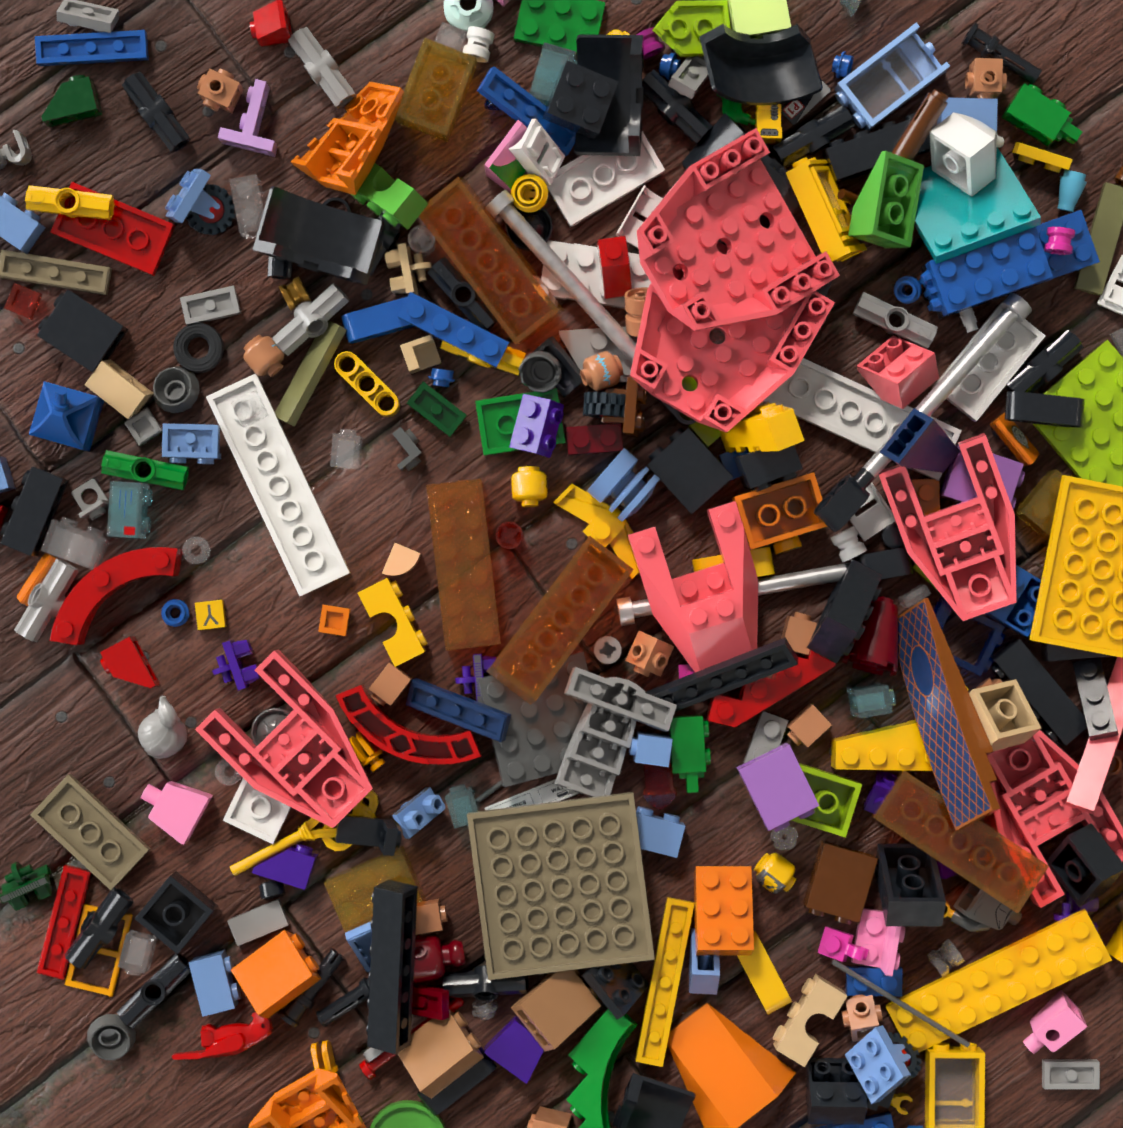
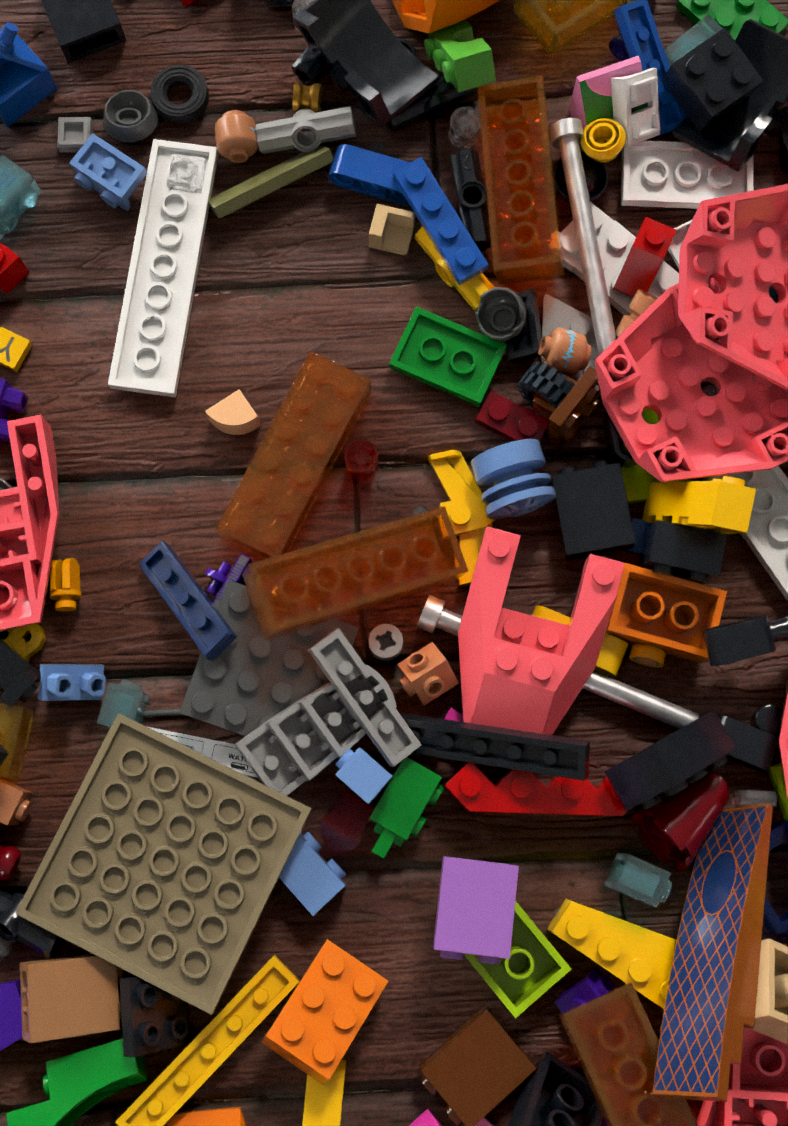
camera: 30 degrees right, 10 degrees down
tan hinge [85,359,153,419] -> none
green piece [101,450,189,490] -> none
light grey plate [180,286,241,325] -> none
clear plate [182,537,211,564] -> none
orange plate [318,604,351,636] -> none
clear brick [330,429,363,470] -> none
yellow beam [334,351,400,417] -> none
red brick [335,684,481,765] -> none
yellow arch [358,578,428,667] -> none
nougat brick [369,662,412,706] -> none
tan hips [385,243,432,295] -> none
dark grey bracket [392,427,423,471] -> none
dark green plate [407,382,467,438] -> none
blue plate [428,368,455,387] -> none
bracket [509,394,564,458] -> none
yellow head [511,466,548,507] -> none
medium blue slope [689,928,720,995] -> none
light grey plate [743,711,789,763] -> none
yellow head [754,852,796,894] -> none
clear plate [771,826,798,850] -> none
nougat brick [781,612,817,655] -> none
nougat brick [787,703,832,748] -> none
white wheel [830,526,867,562] -> none
white piece [850,483,895,541] -> none

